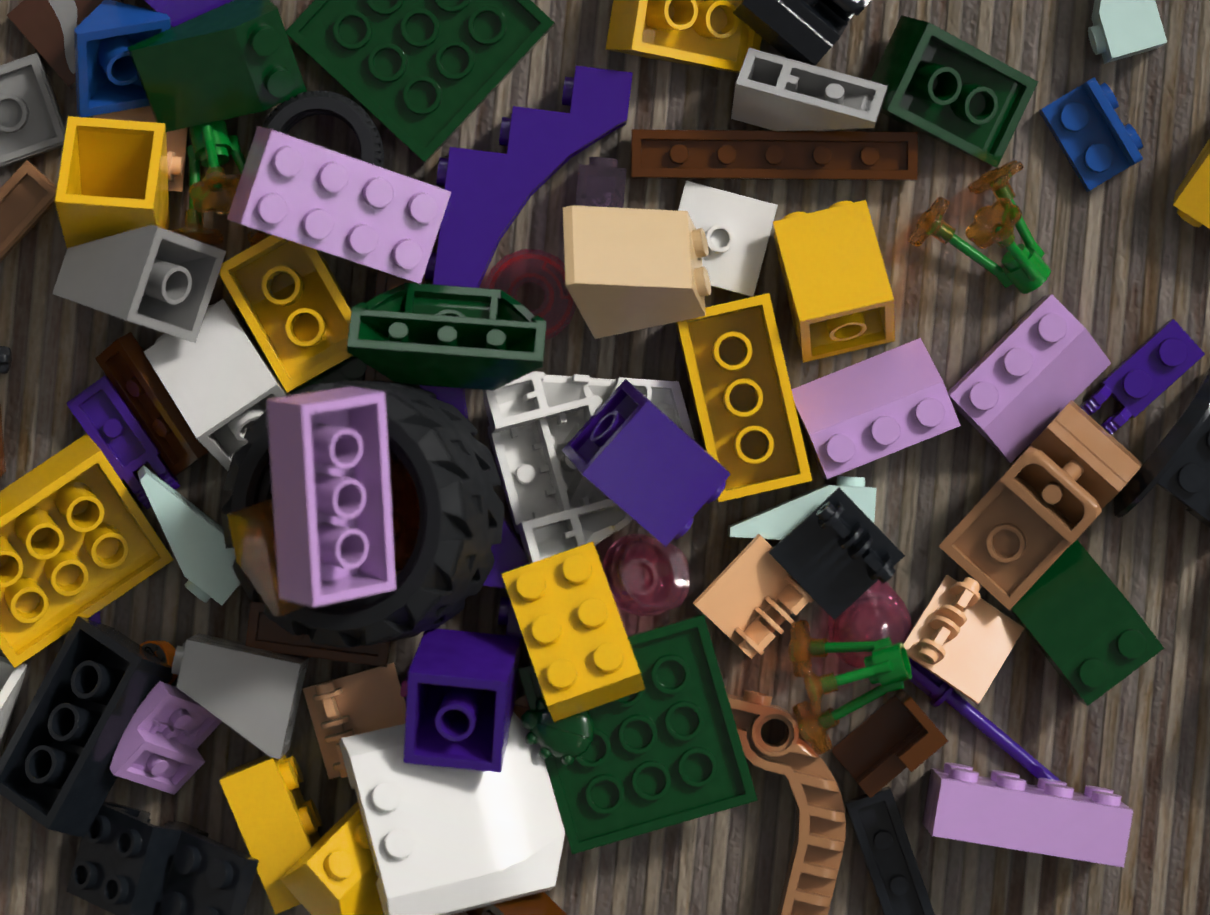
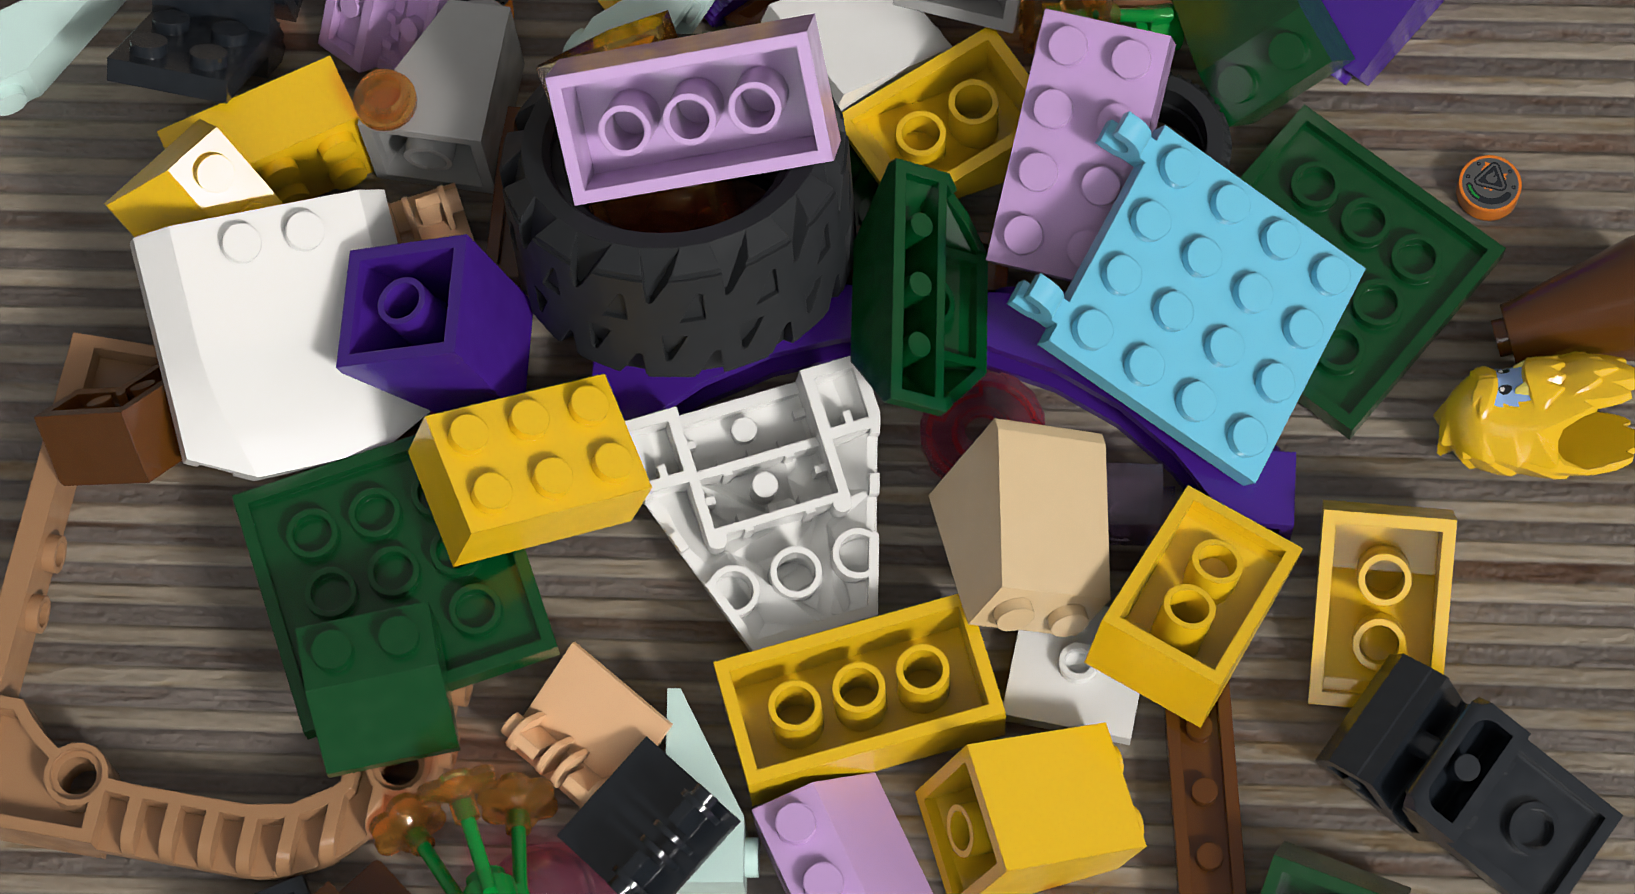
camera: 90 degrees right, 20 degrees down
dark green piece [521,698,594,766] -> none
dark purple slope [562,379,731,547] -> none
clear pink hat [602,534,690,616] -> none
light grey slope [731,48,888,131] -> none
none -> dark green slope [295,601,461,778]
none -> clear orange plate [353,69,418,131]
none -> medium azure plate [1007,111,1366,486]
none -> yellow slope [1084,485,1303,728]

